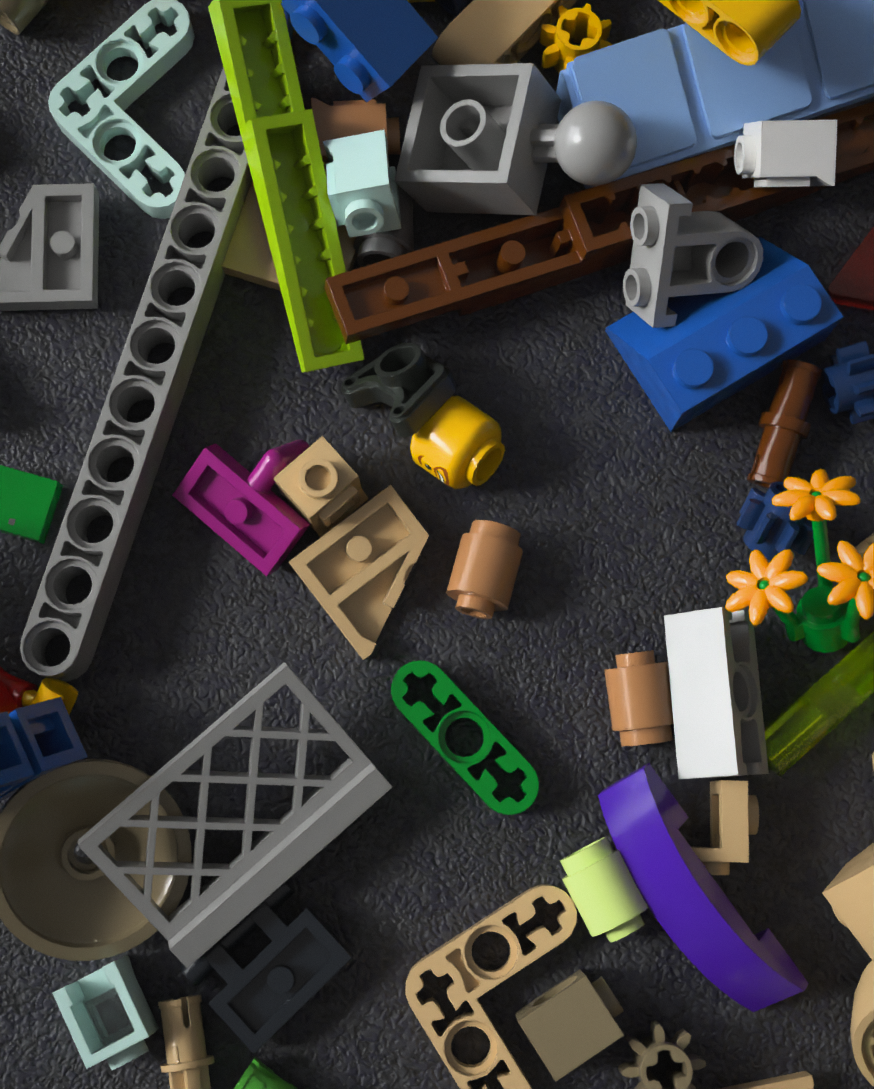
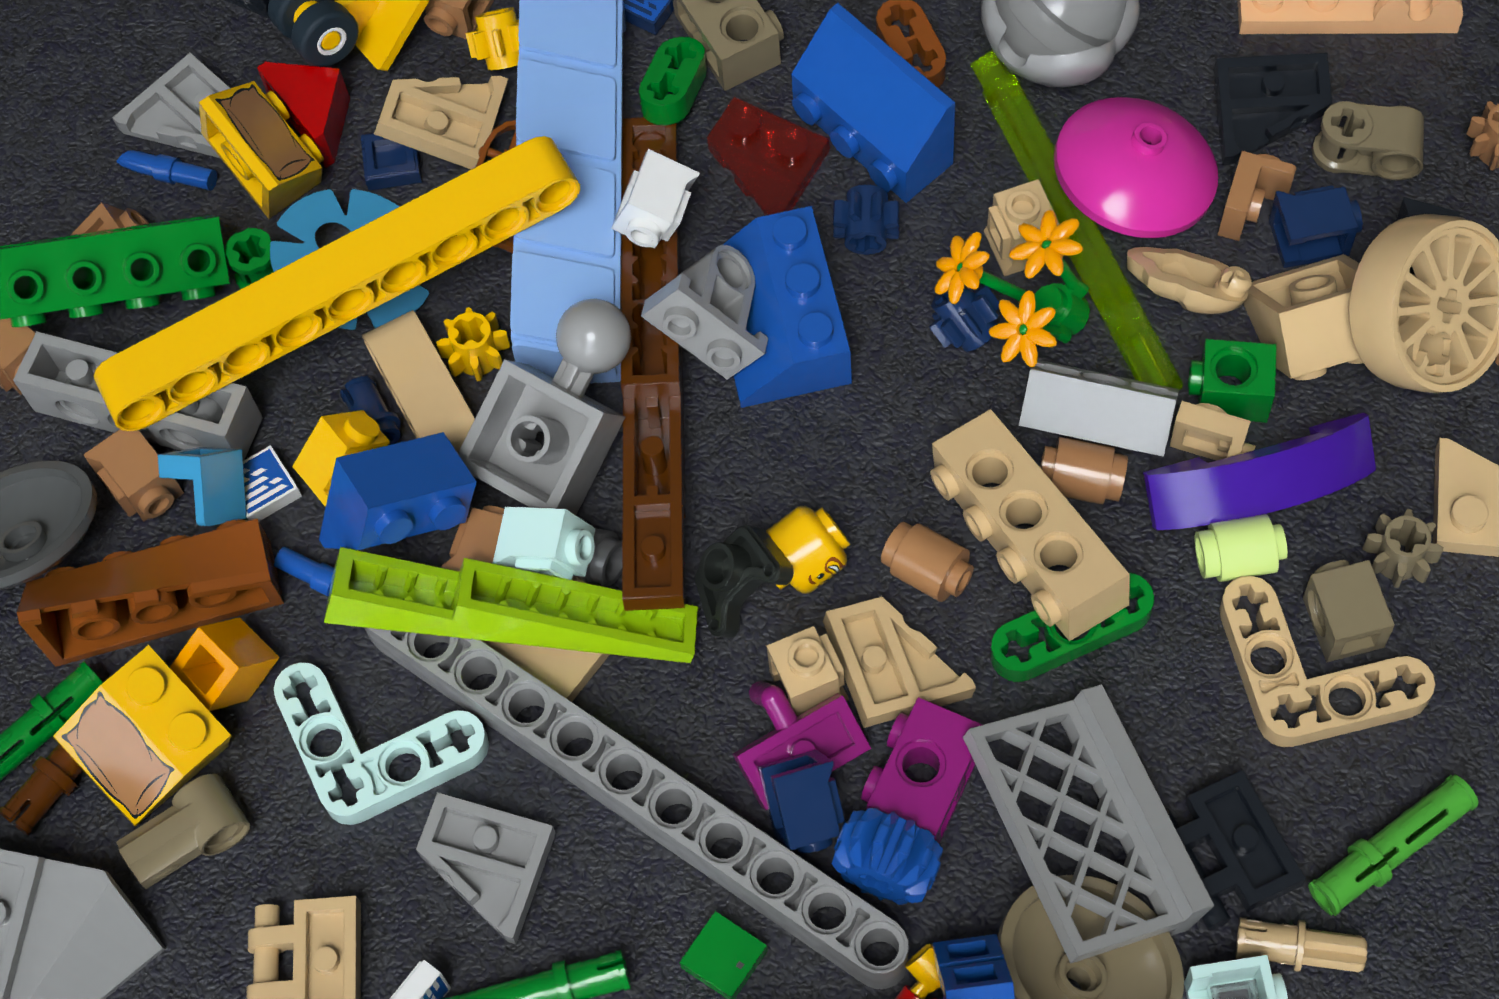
camera: 65 degrees left, 15 degrees down
reddish brown pin [747,359,822,488] -> none
none -> dark blue window [758,750,845,853]
none -> blue gear [831,808,943,905]
none -> magenta brick [861,697,983,844]
none -> tan brick [930,409,1130,641]
none -> green brick [1188,339,1277,423]

